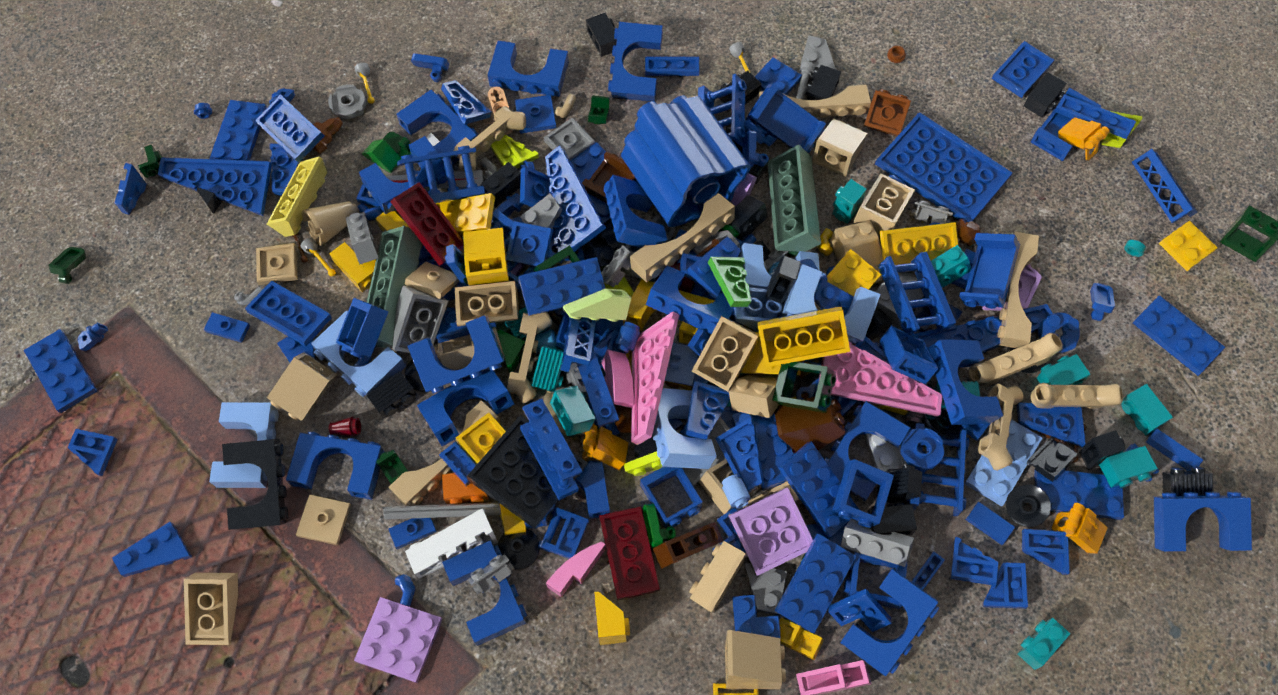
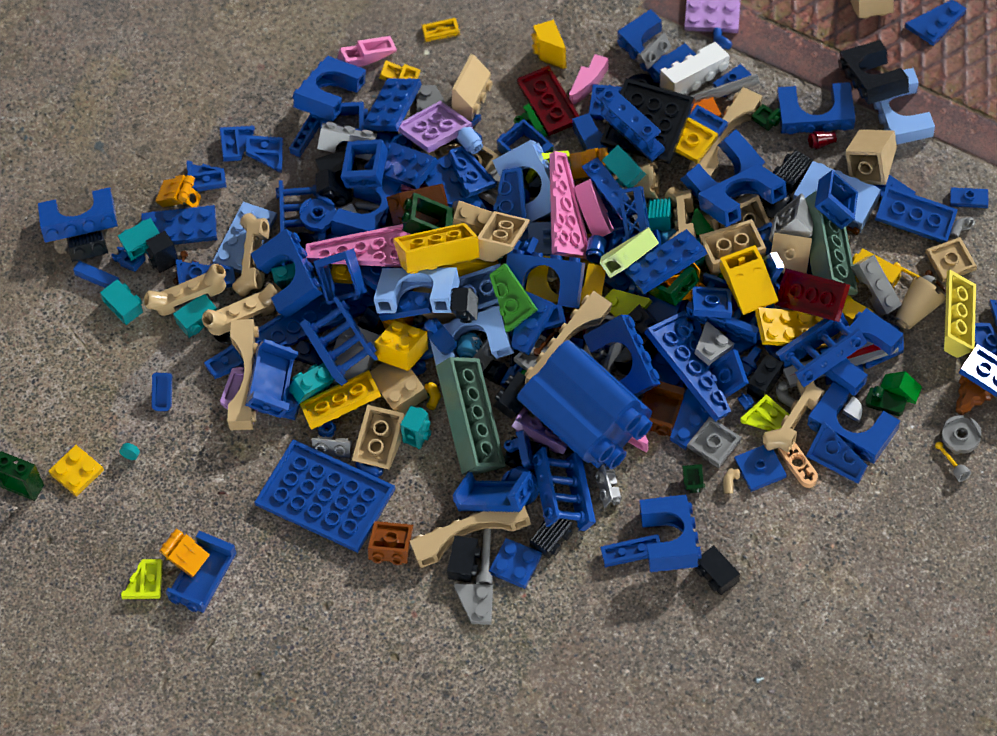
camera: 170 degrees right, 5 degrees down
tan plate [296,495,351,546] -> none
blue piece [411,53,449,82] -> none
blue arch [487,41,569,97] -> none
light grey hinge [602,245,634,287] -> none
reddish brown slope [653,522,723,569] -> none
tan slope [725,630,786,690] -> none
light grey hinge [729,42,750,73] -> none
blue plate [732,595,781,639] -> none
tan slope [812,118,867,177] -> none
blue plate [829,589,891,632] -> none
dark orange plate [887,46,906,63] -> none
reddish brown rock [956,219,981,247] -> none
blue tile [965,502,1015,545] -> none
blue plate [992,41,1054,98] -> none
black dish [1006,485,1051,527] -> none
teal brick [1017,617,1071,670] -> none
black brick [1023,72,1067,117] -> none
black plate [1027,436,1078,482] -> none
blue plate [1038,313,1080,353] -> none
blue plate [1055,94,1136,139] -> none
blue fence [1132,149,1198,223] -> none
blue plate [1133,295,1225,376] -> none

